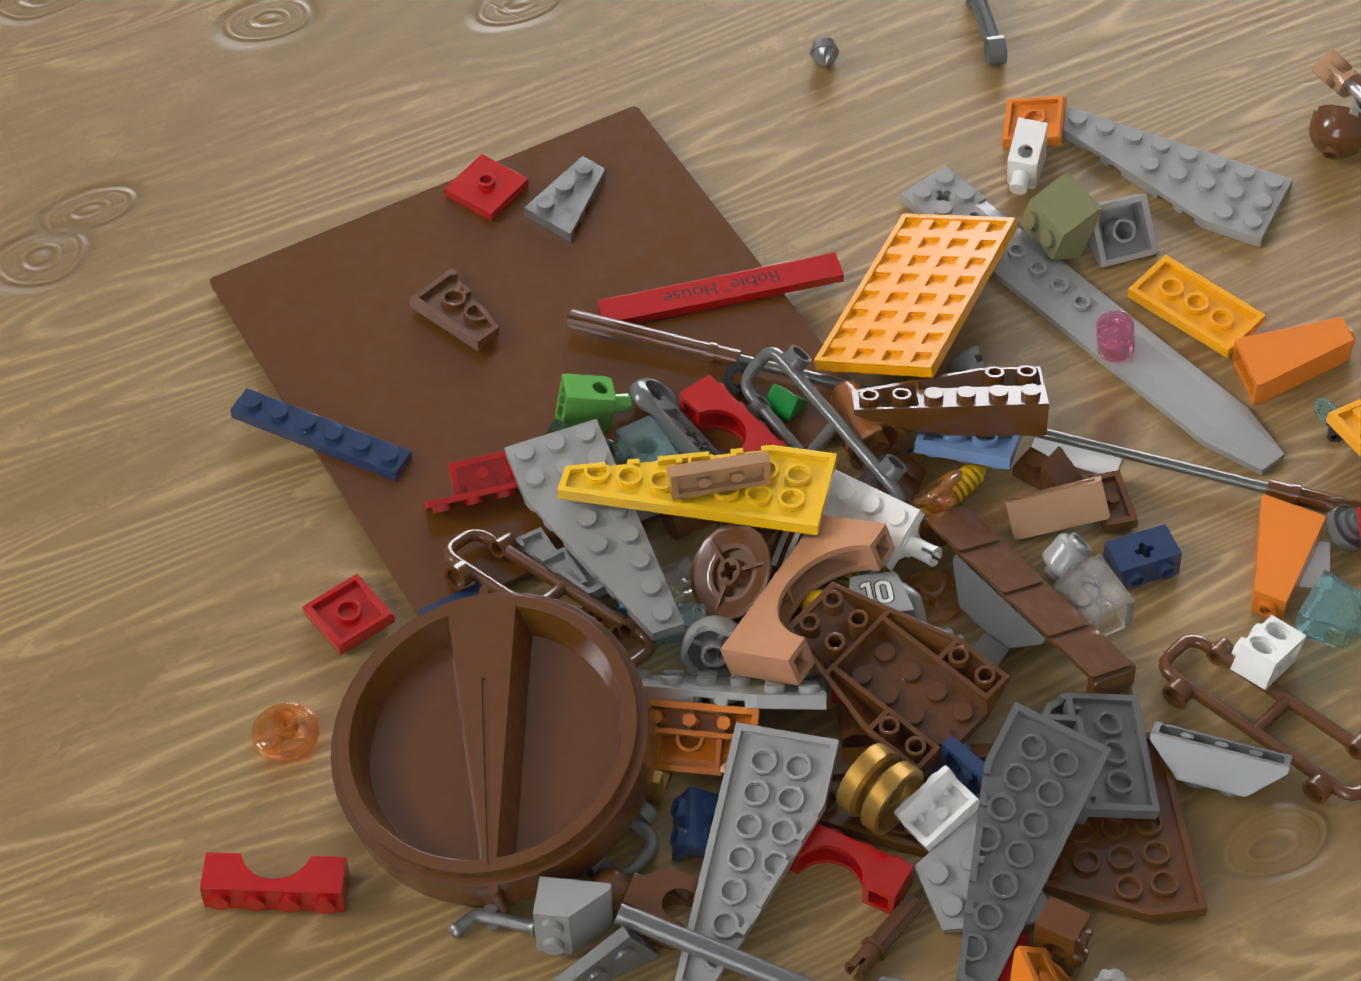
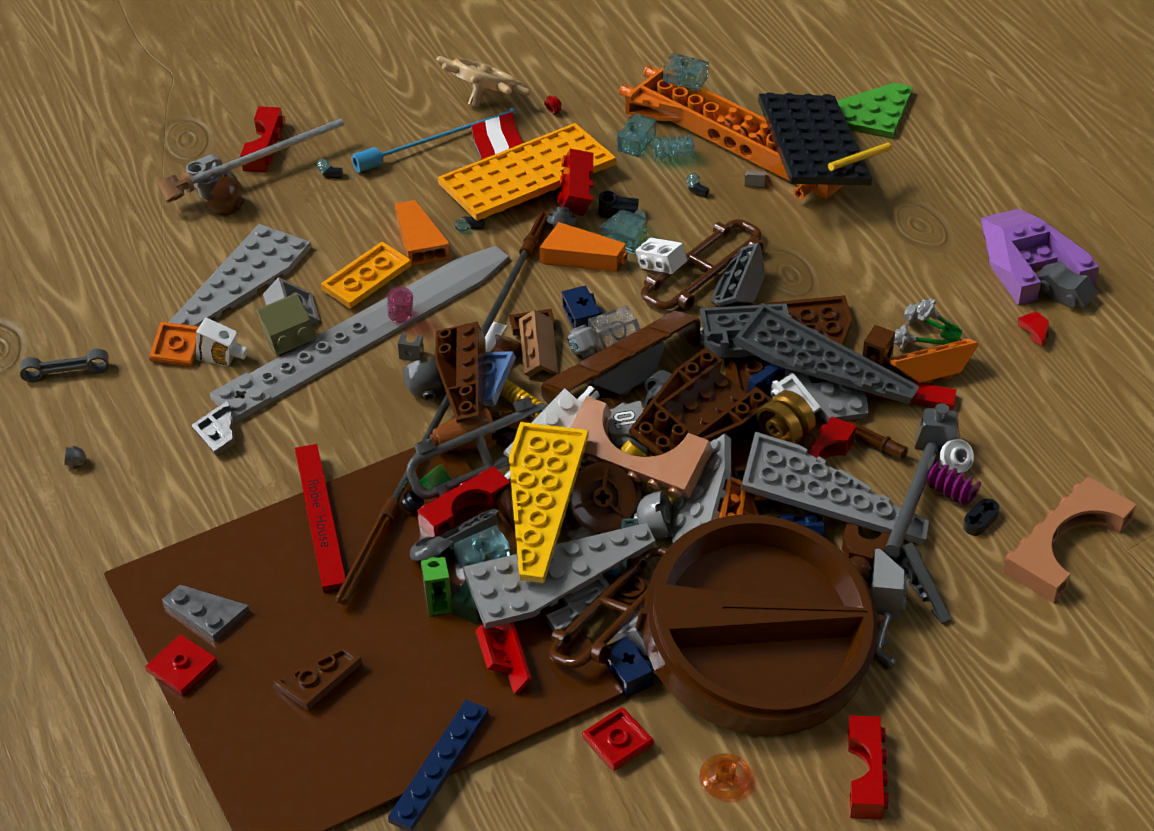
camera: 90 degrees left, 5 degrees down
medium nougat panel [666,451,771,500] -> none
light orange plate [814,213,1018,378] -> none
clear orange piece [907,469,963,513] -> none
none -> wing [191,401,235,456]
none -> dark grey piece [398,333,424,361]

